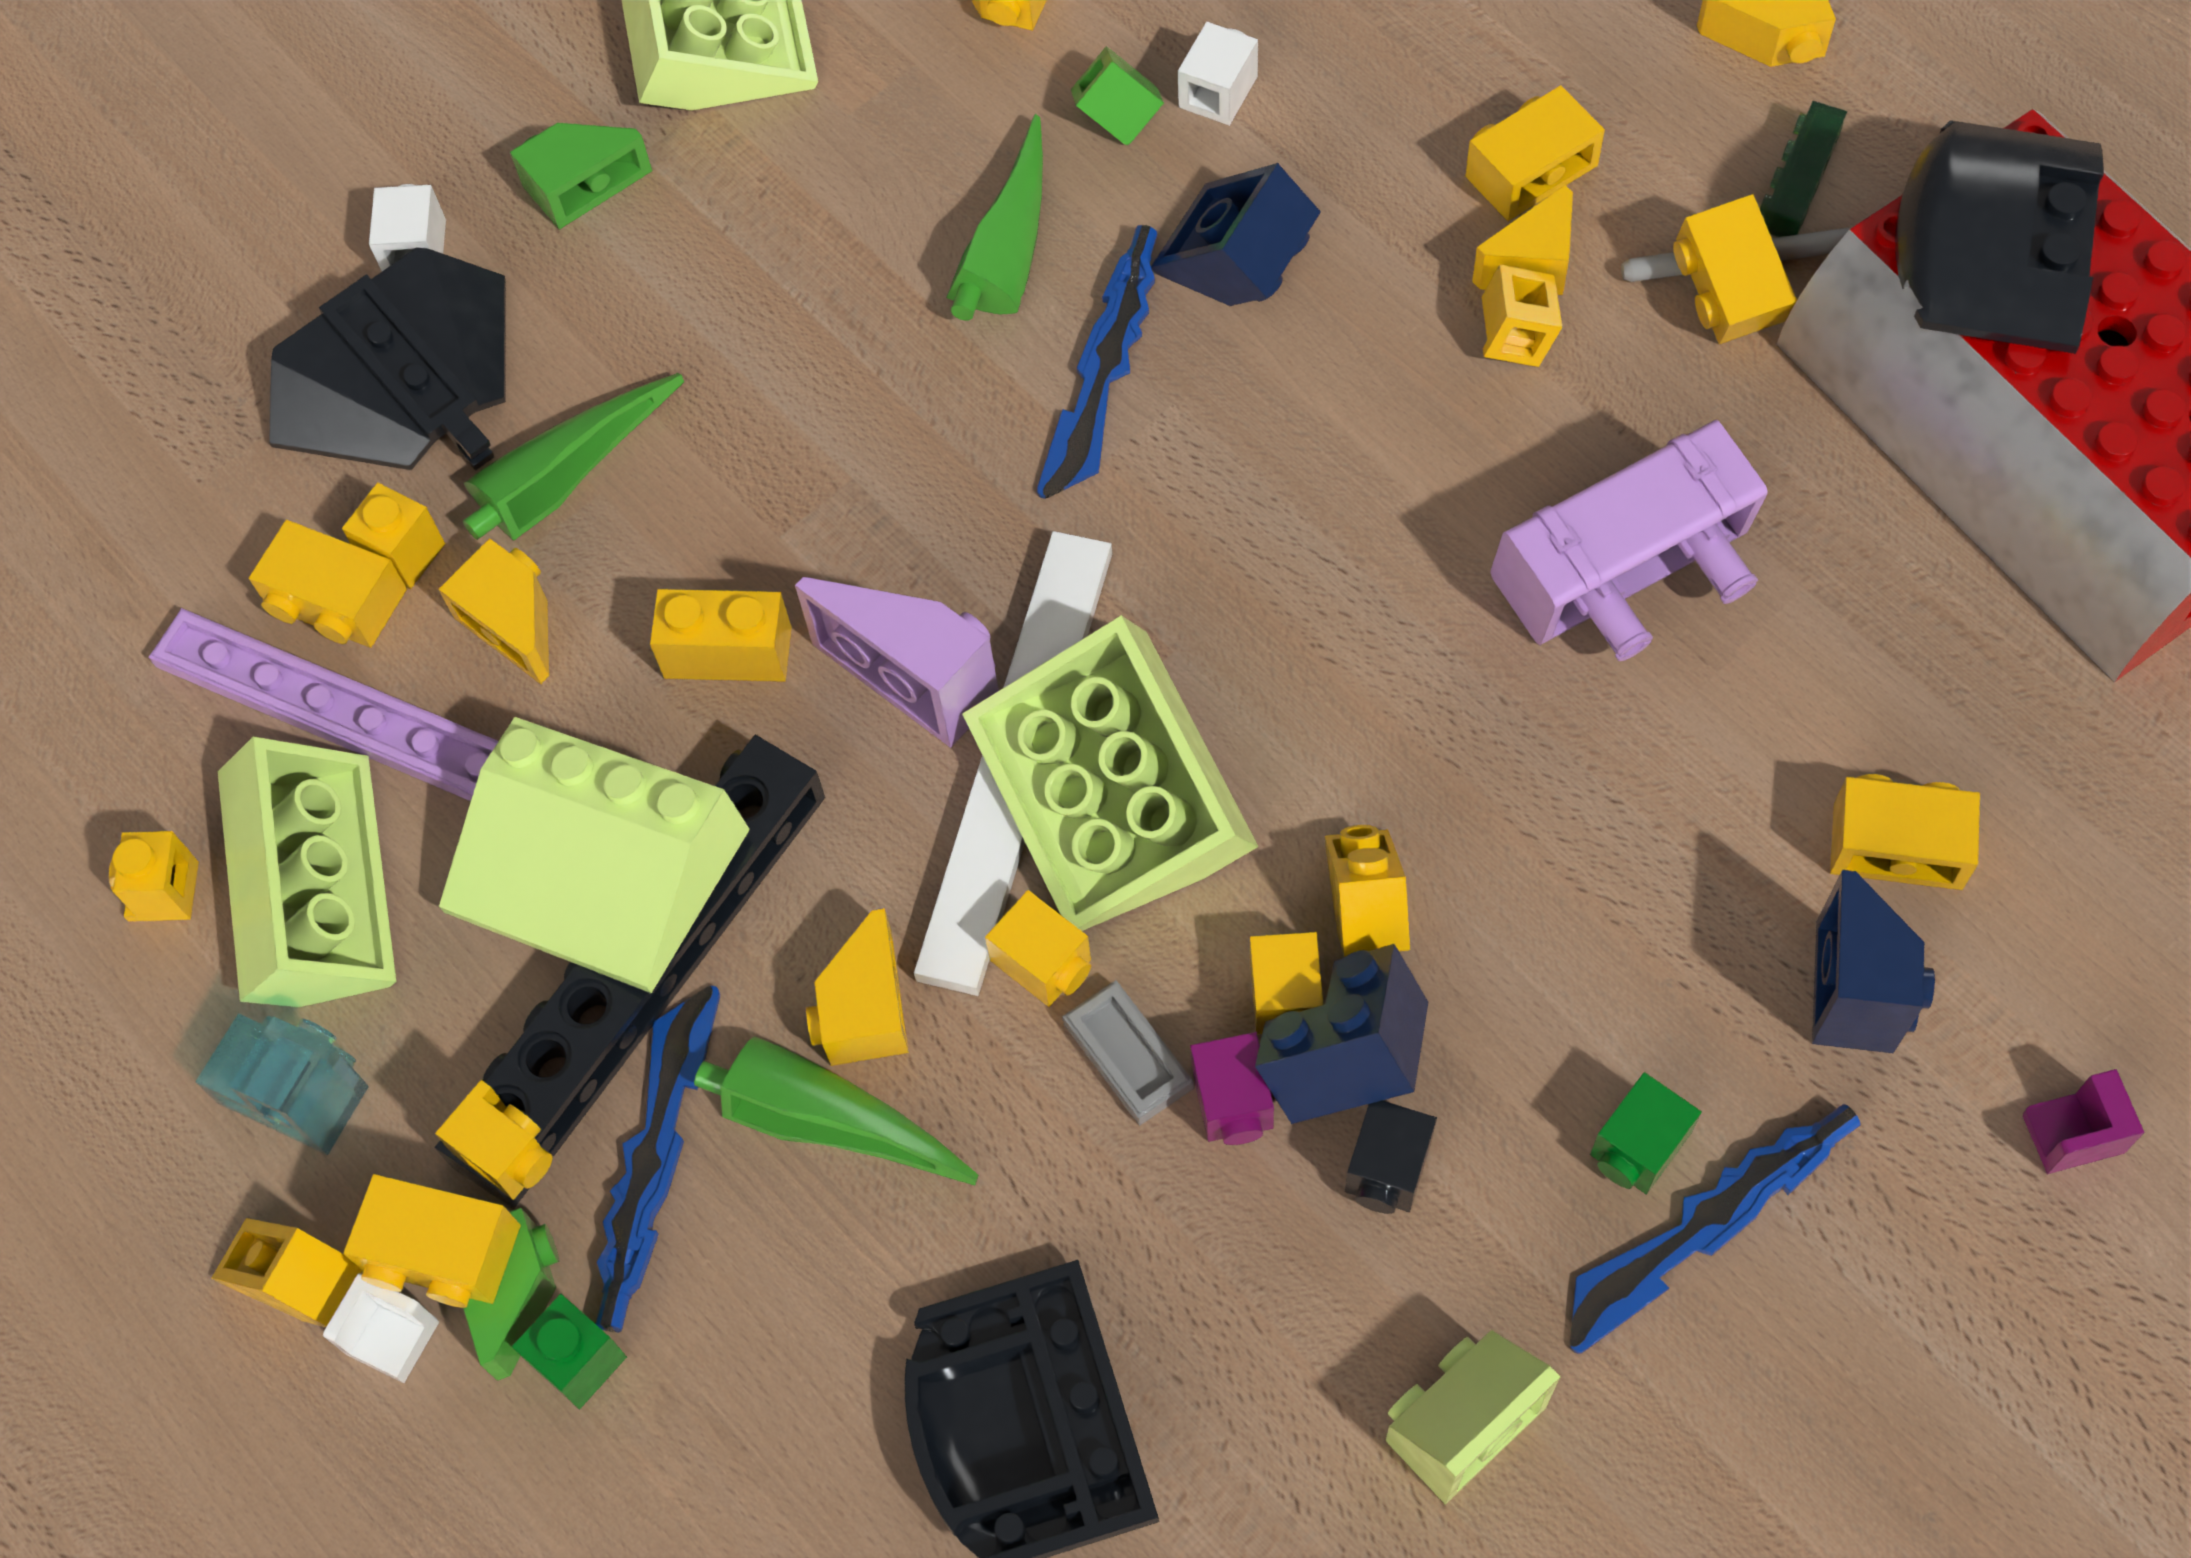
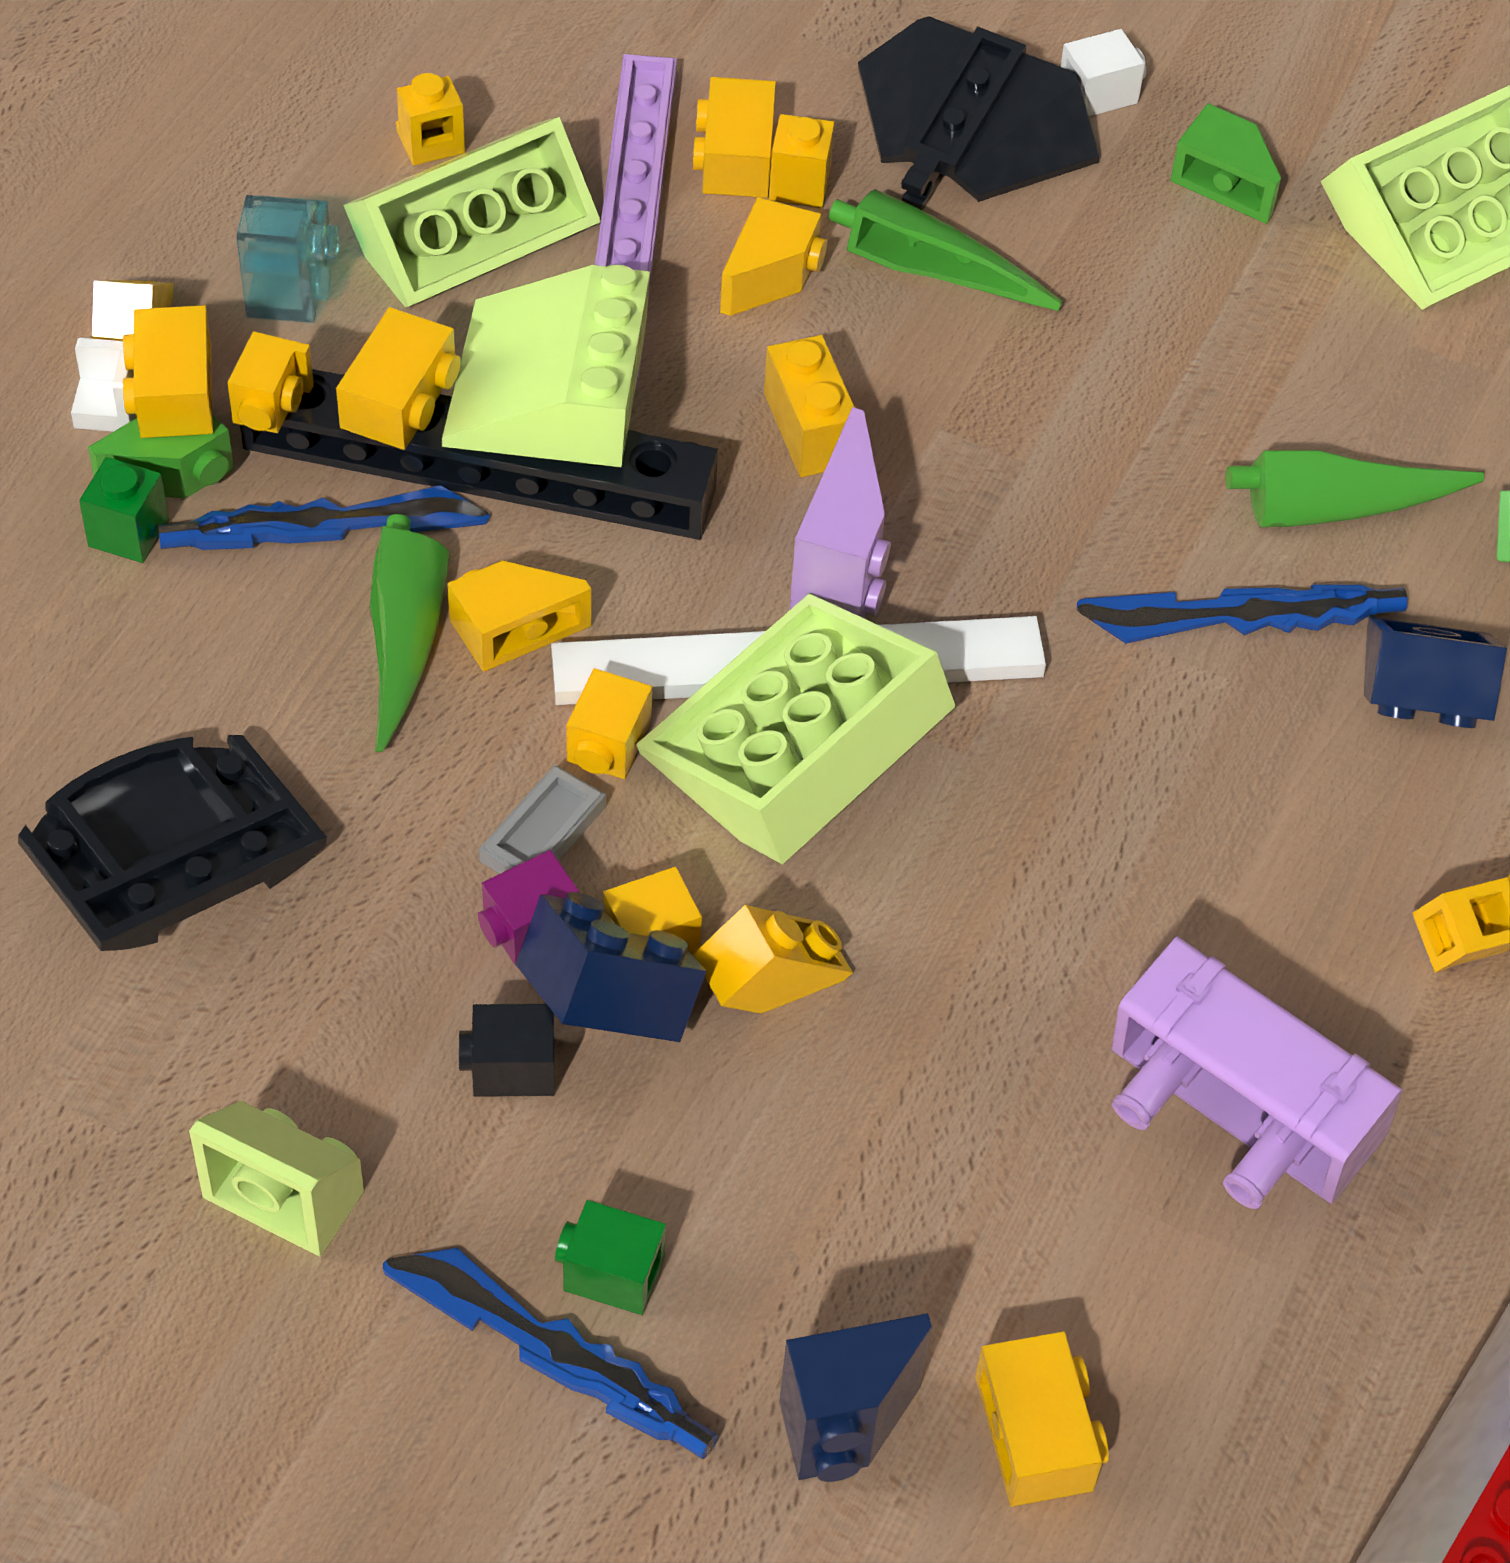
camera: 60 degrees right, 10 degrees down
none -> yellow brick [336,307,460,450]

